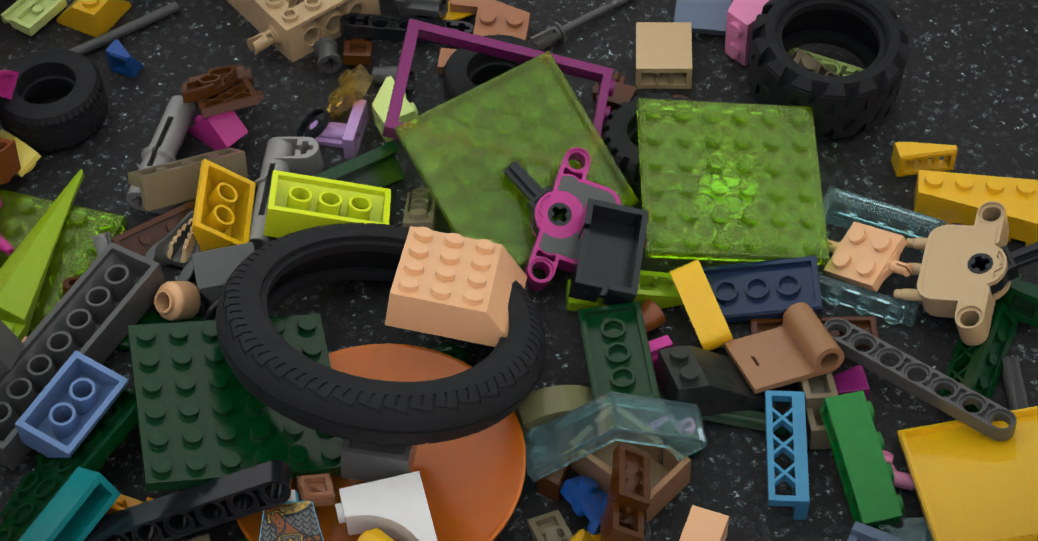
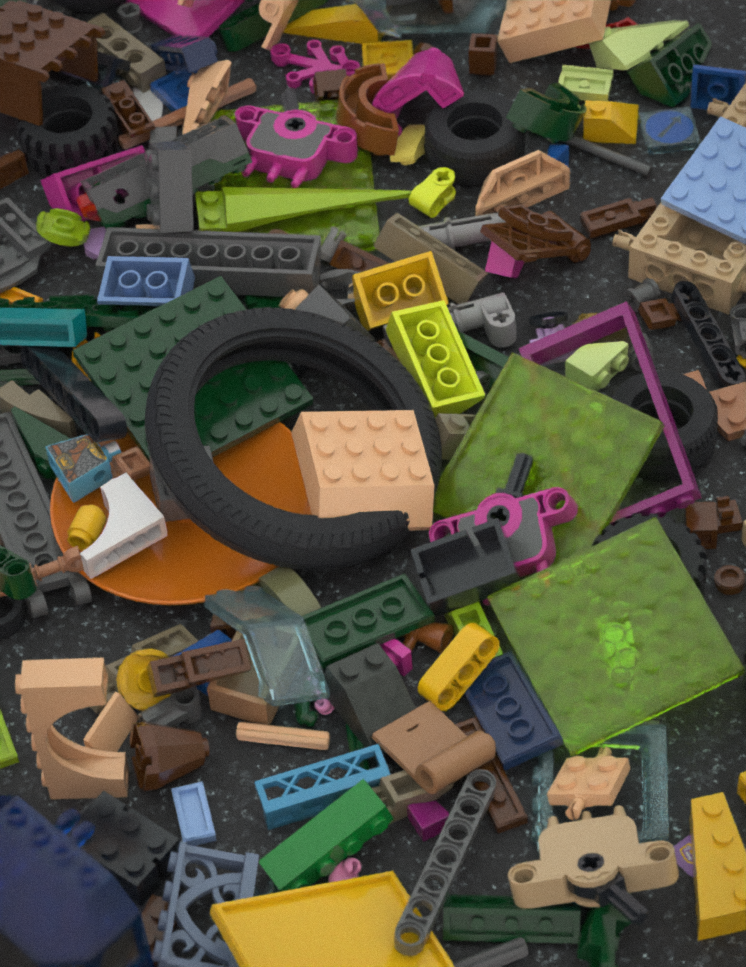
camera: 70 degrees right, 0 degrees up
none -> light nougat axle [236,722,330,750]
none -> neon yellow piece [408,167,456,218]
none -> light nougat wedge [476,150,570,216]
none -> dark green brick [506,83,587,144]
none -> reddish brown hinge [580,198,657,238]

